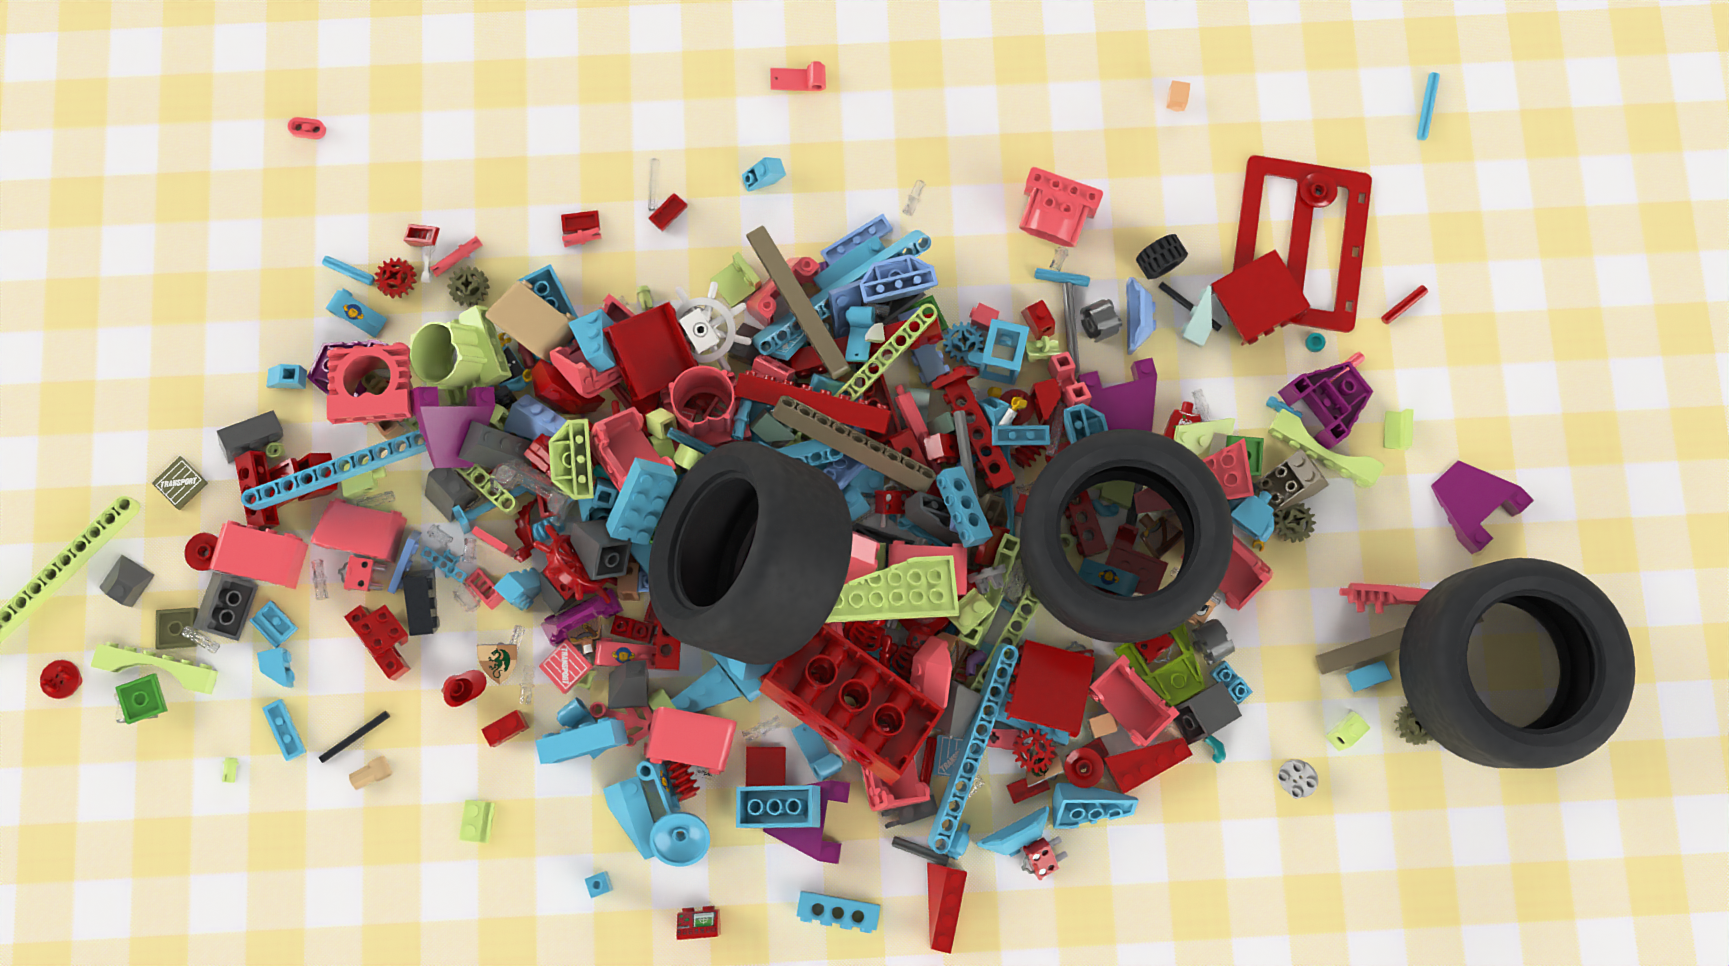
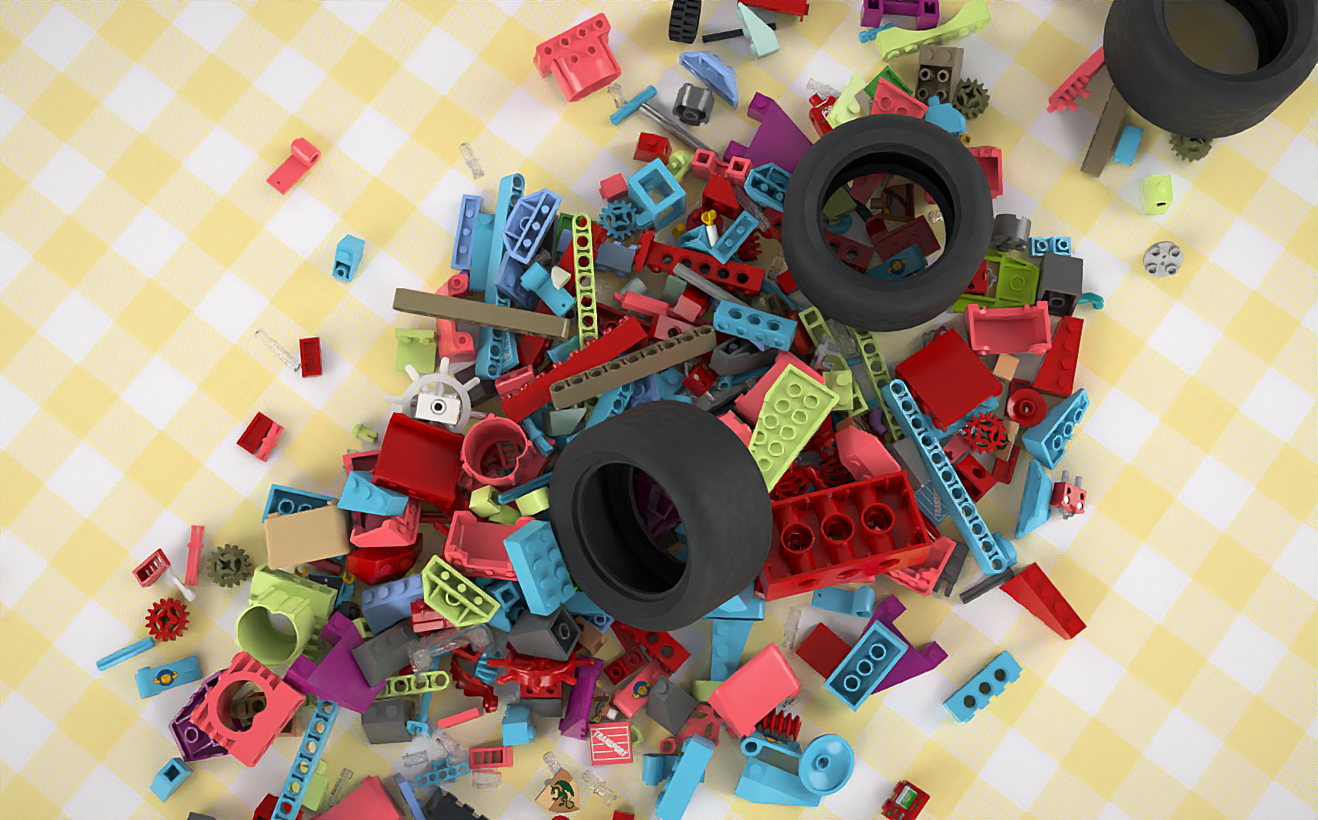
camera: 45 degrees left, 0 degrees up
none -> red brick [953,453,998,503]

